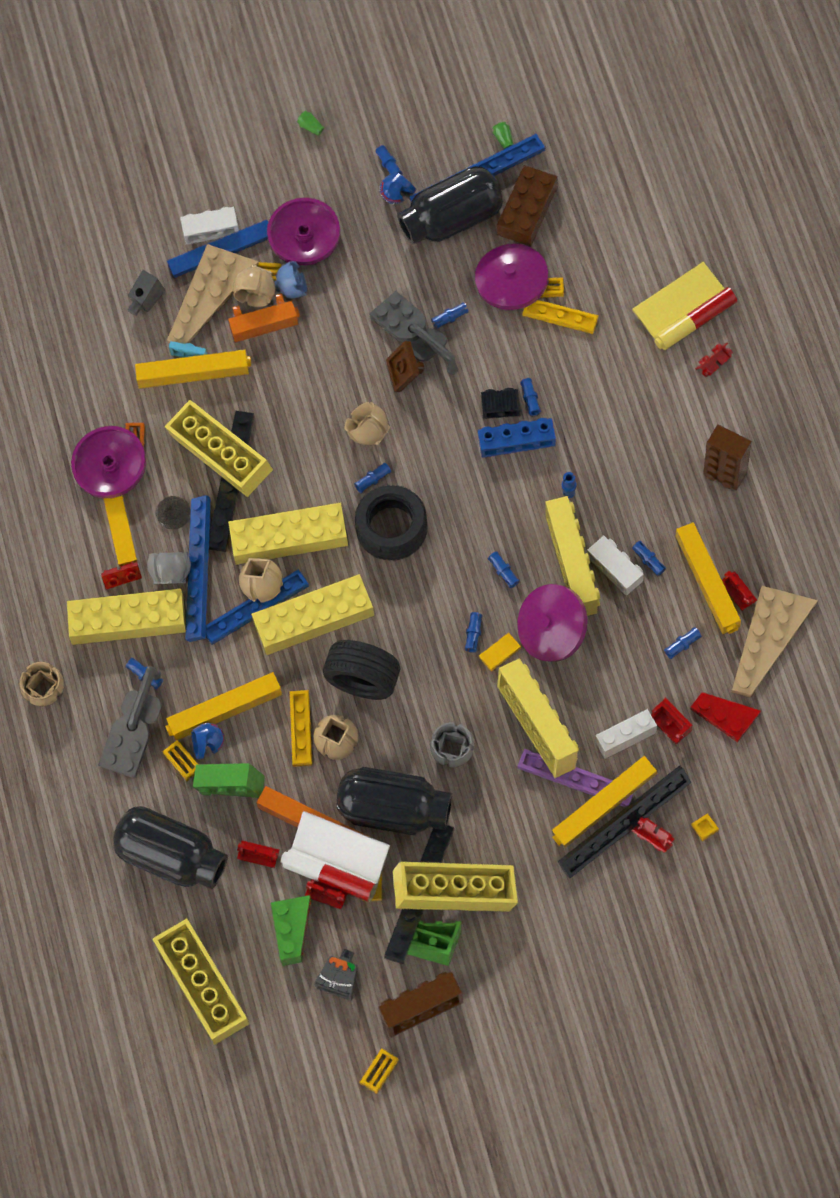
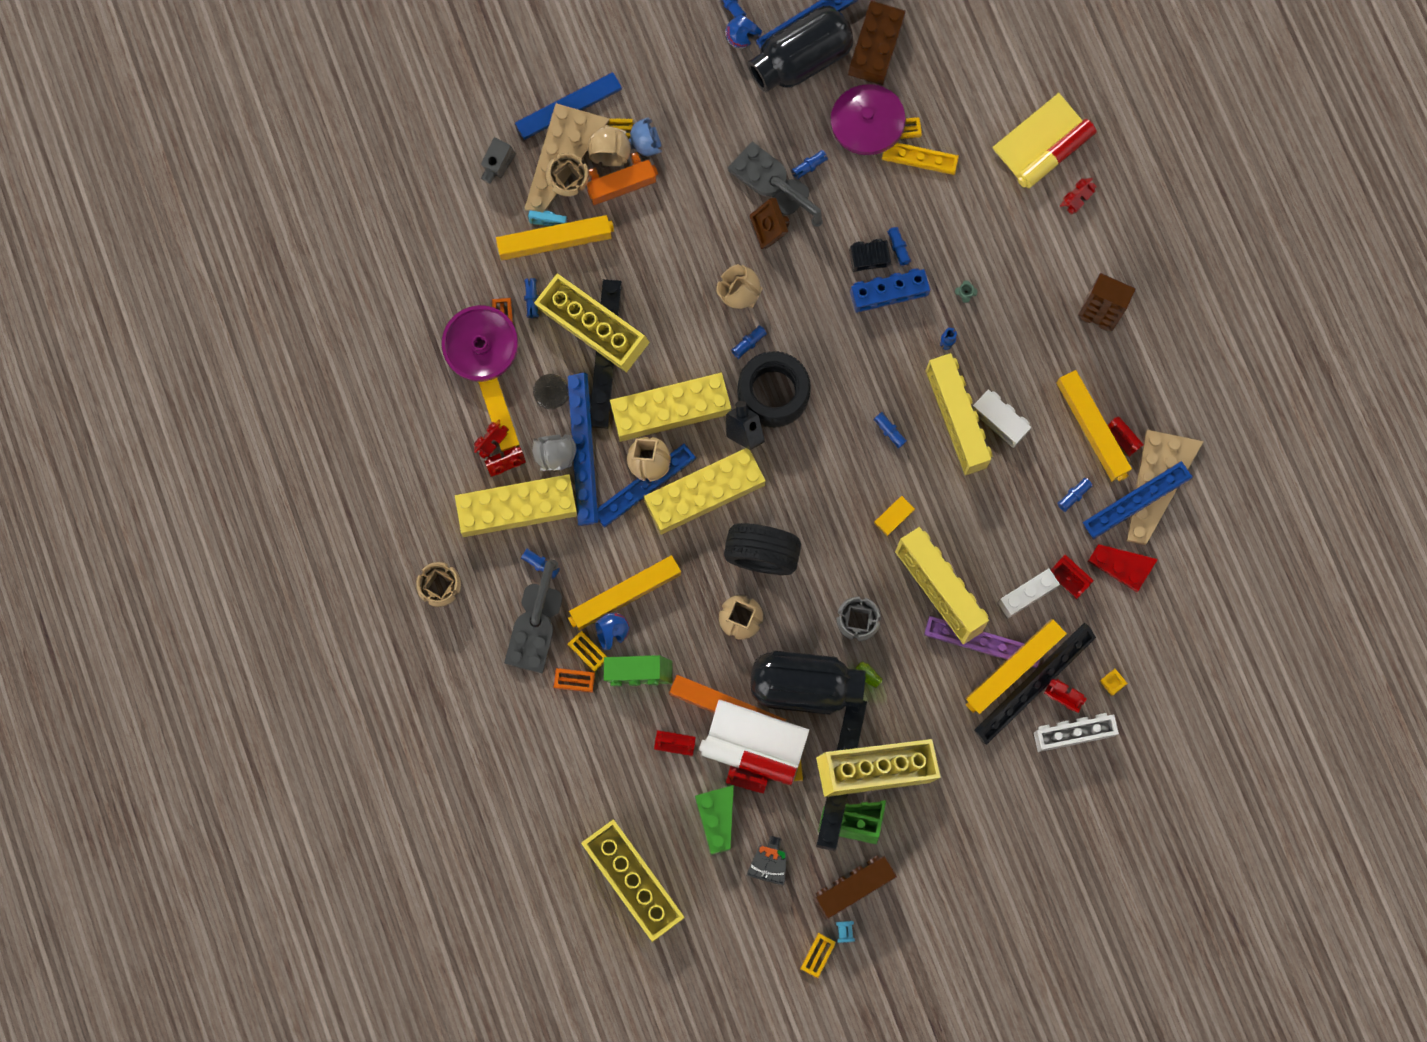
camera: 15 degrees left, 10 degrees up
black piece [113,806,228,889] -> none
white brick [180,207,239,245] -> none
magenta dish [267,198,340,266] -> none
yellow tile [290,690,312,767] -> none
blue pin [465,612,483,652] -> none
magenta dish [517,584,588,662] -> none
blue pin [632,540,666,576] -> none
none -> red hinge [474,419,509,459]
none -> blue pin [524,278,539,318]
none -> tan piece [546,153,589,196]
none -> orange tile [554,668,595,693]
none -> black torso [726,401,765,450]
none -> medium azure bush [836,921,855,943]
none -> clear neon green cone [855,661,883,688]
none -> sand green plate [955,281,978,303]
none -> white brick [1034,713,1119,752]
none -> blue tile [1082,461,1193,540]

